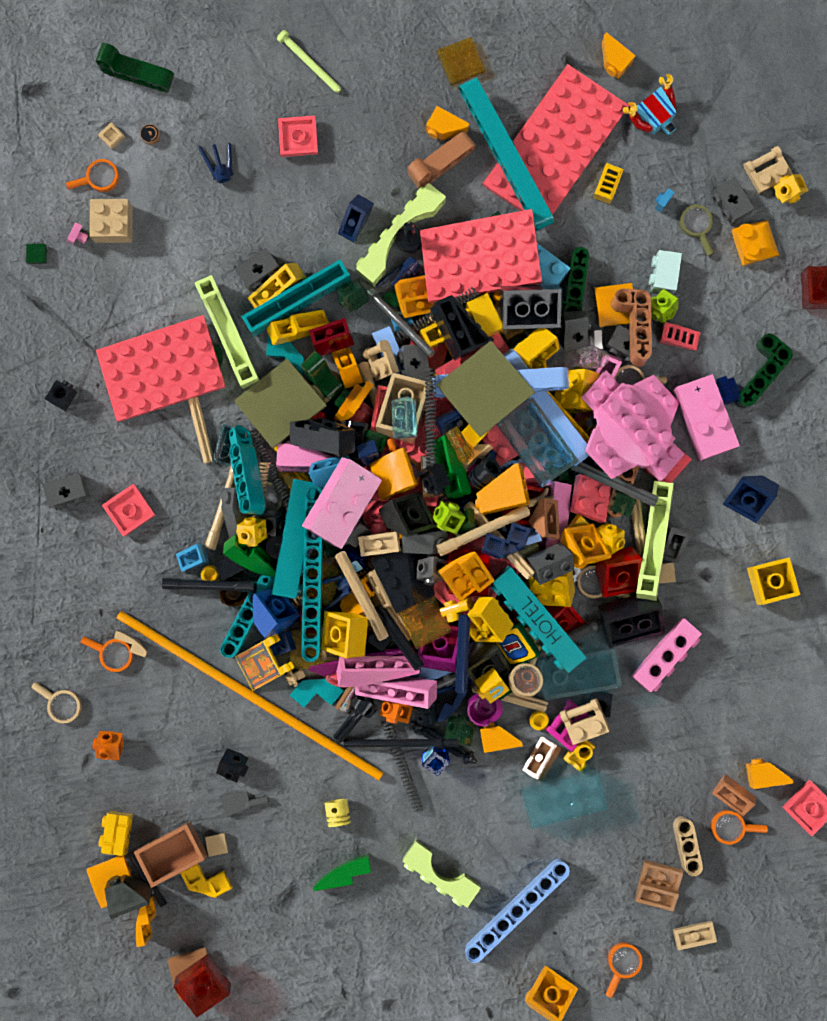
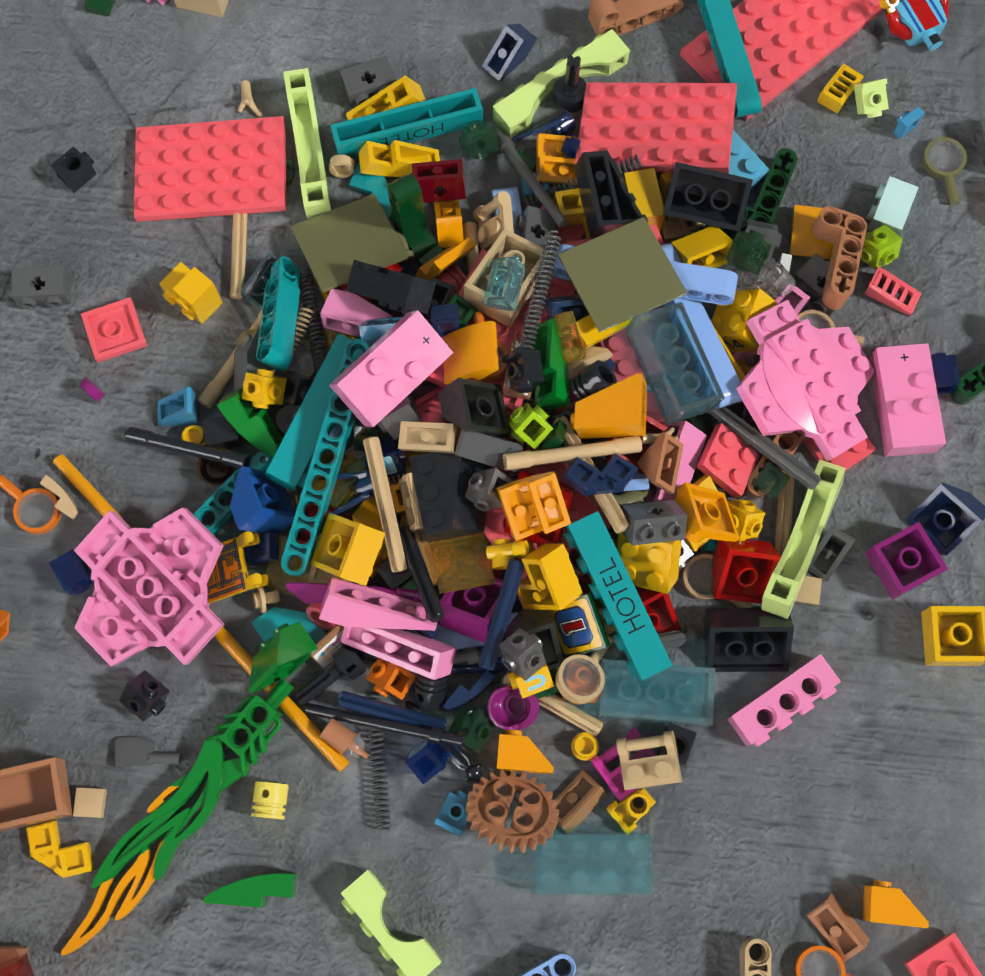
camera: 10 degrees right, 10 degrees down
none -> clear blue brick [49,549,94,595]
none -> green piece [61,678,294,955]
none -> bright pink plate [74,508,225,666]
none -> magenta tile [79,377,105,402]
none -> yellow brick [159,262,223,324]
none -> tan bar [237,80,262,117]
none -> green slope [248,621,318,694]
none -> nougat piece [319,718,369,759]
none -> tan tile [329,155,355,178]
none -> dark blue axle [338,691,447,729]
none -> dark azure brick [435,790,468,837]
none -> nougat gear [465,770,559,853]
none -> flat silver brick [499,628,546,681]
none -> clear blue plate [561,134,581,159]
none -> clear green brick [725,230,772,275]
none -> yellowish green brick [854,78,889,118]
none -> magenta brick [864,522,948,600]

